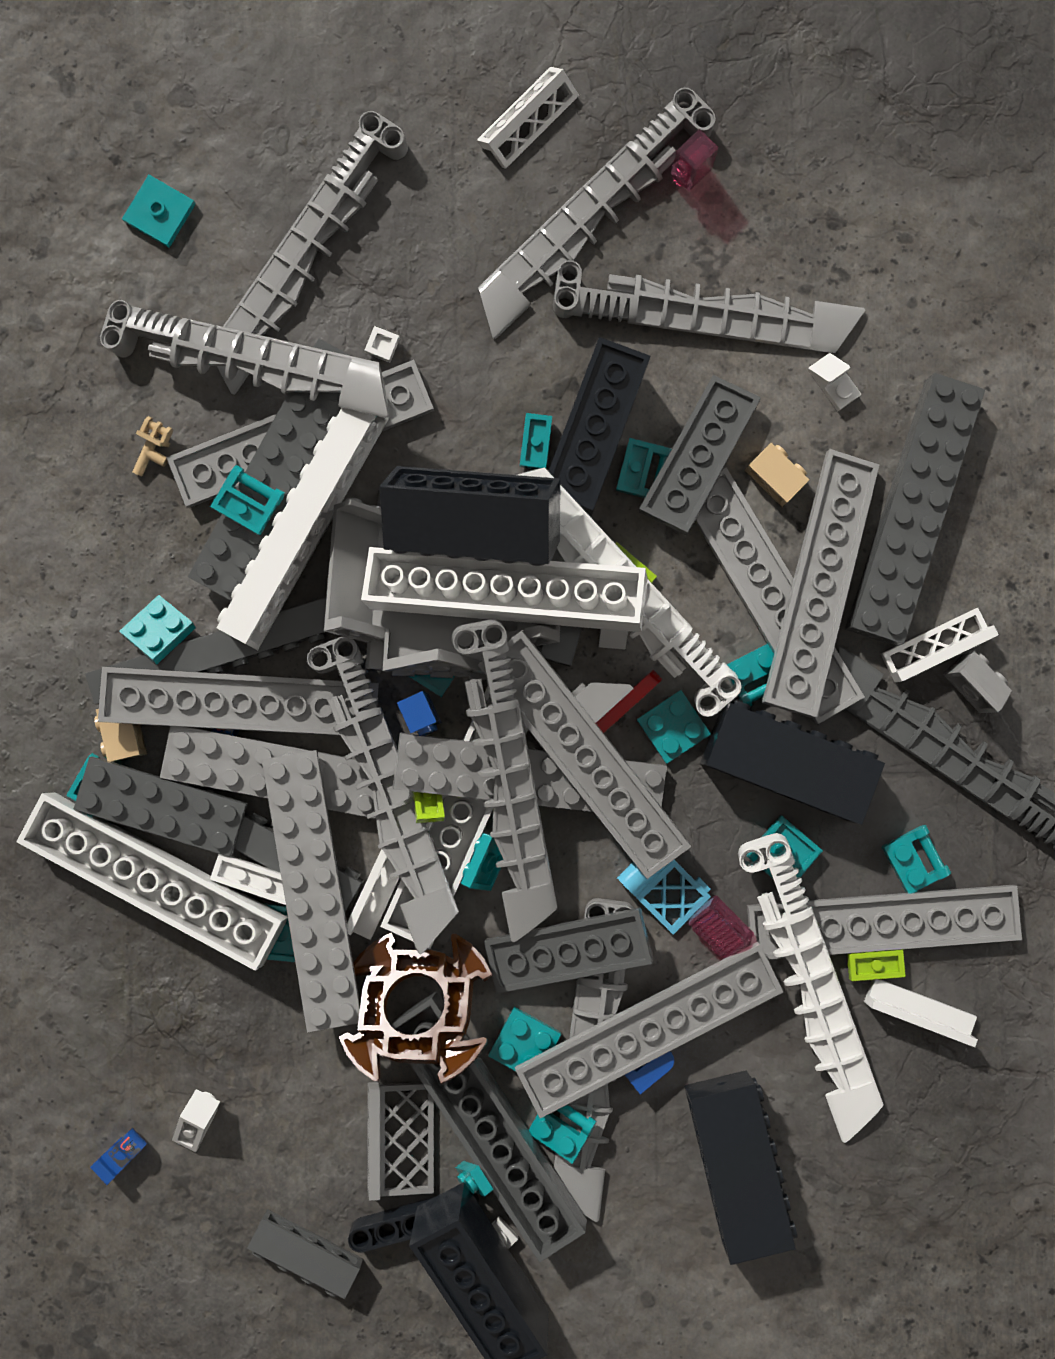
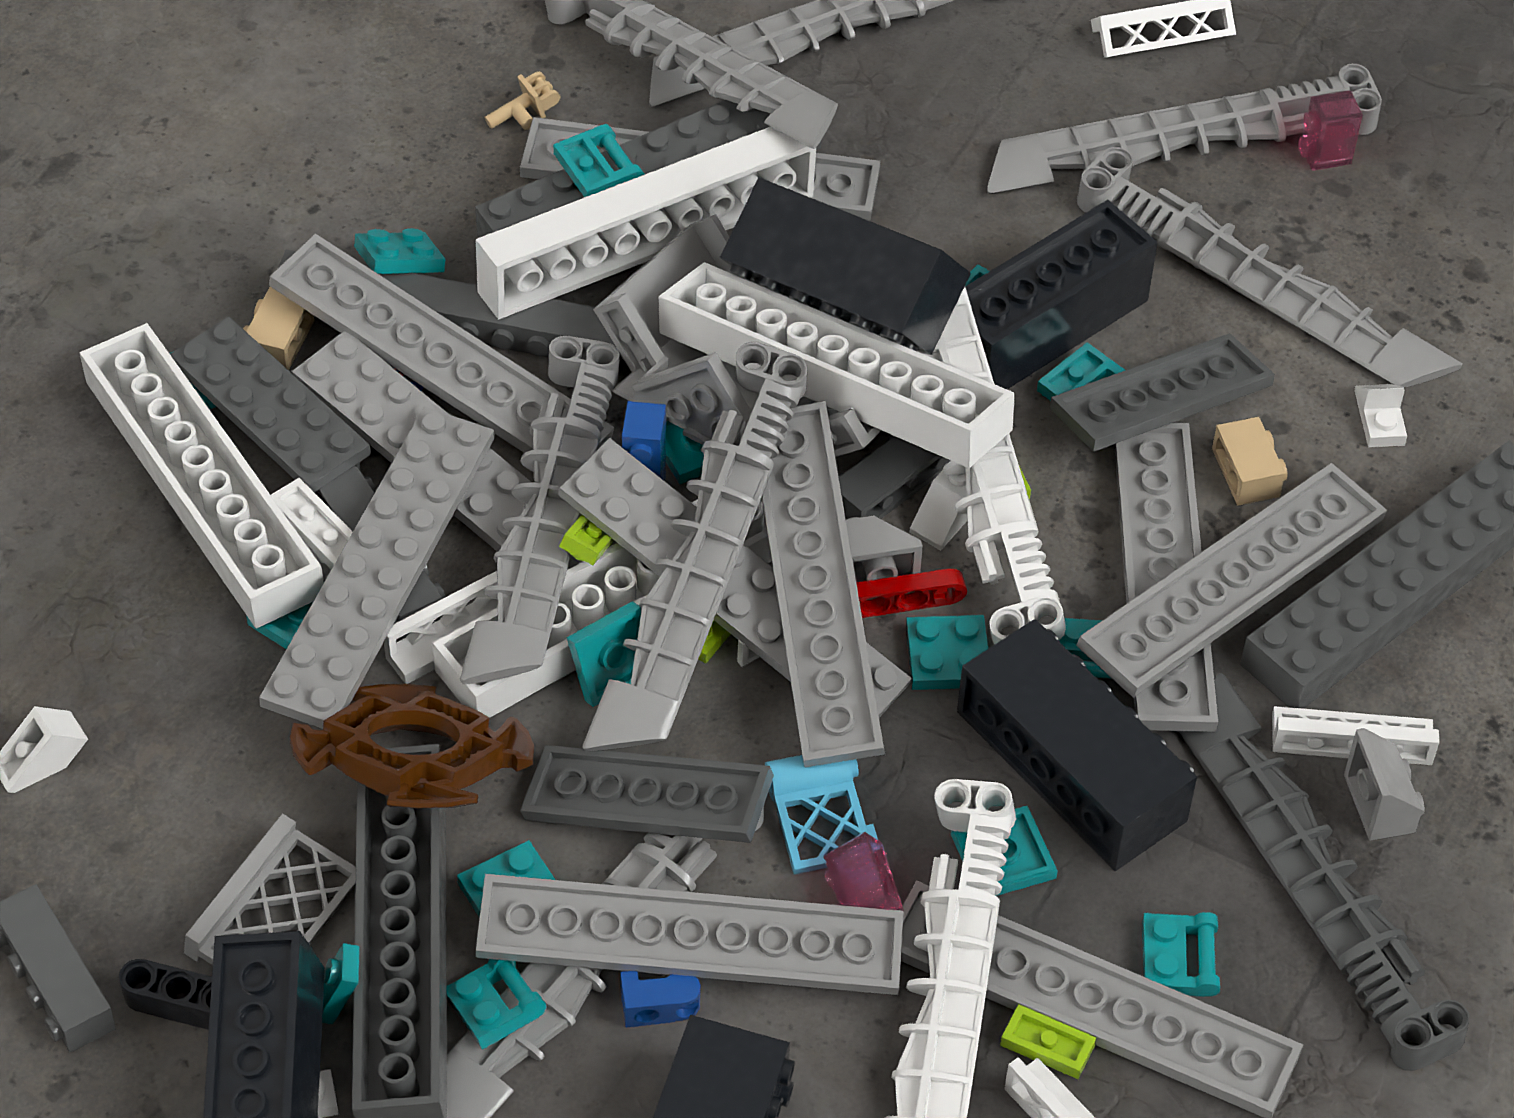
camera: 30 degrees right, 35 degrees down
white plate [364,326,400,363] -> none

